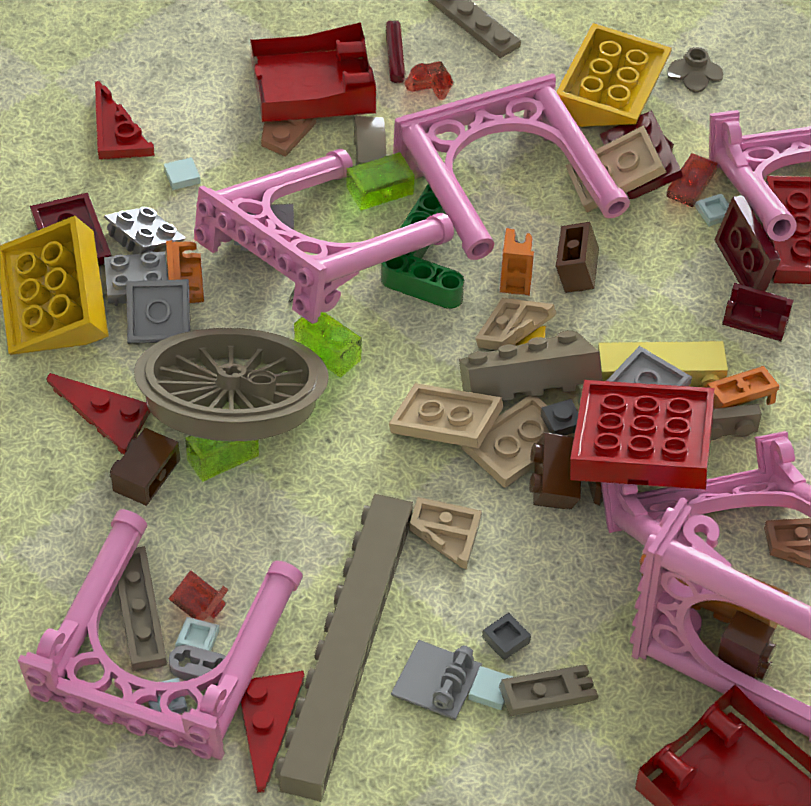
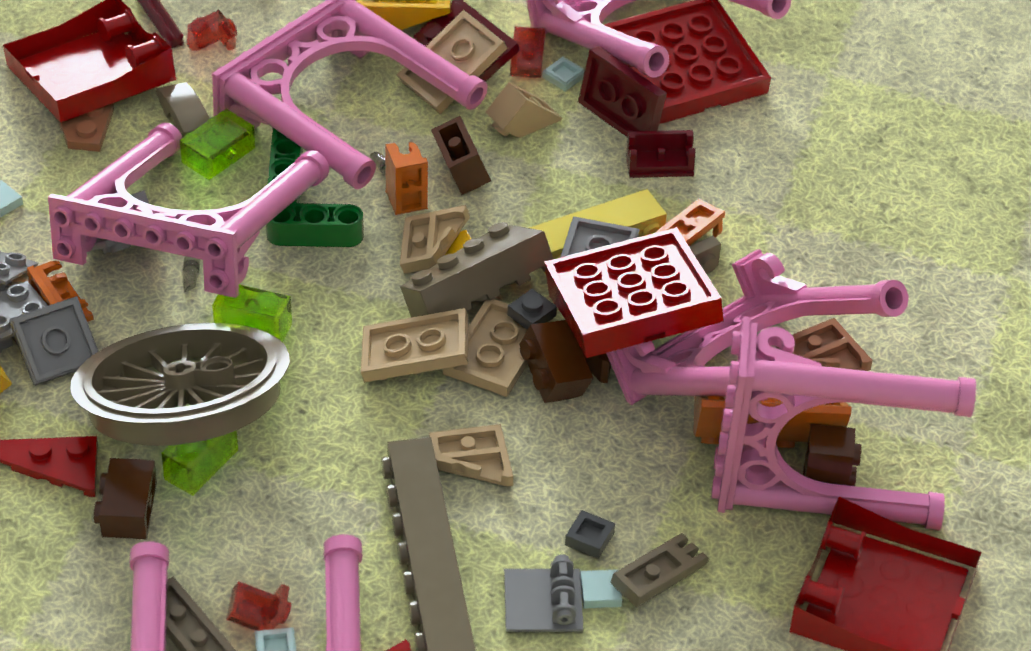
camera: 25 degrees left, 5 degrees down
none -> tan slope [486,82,563,138]

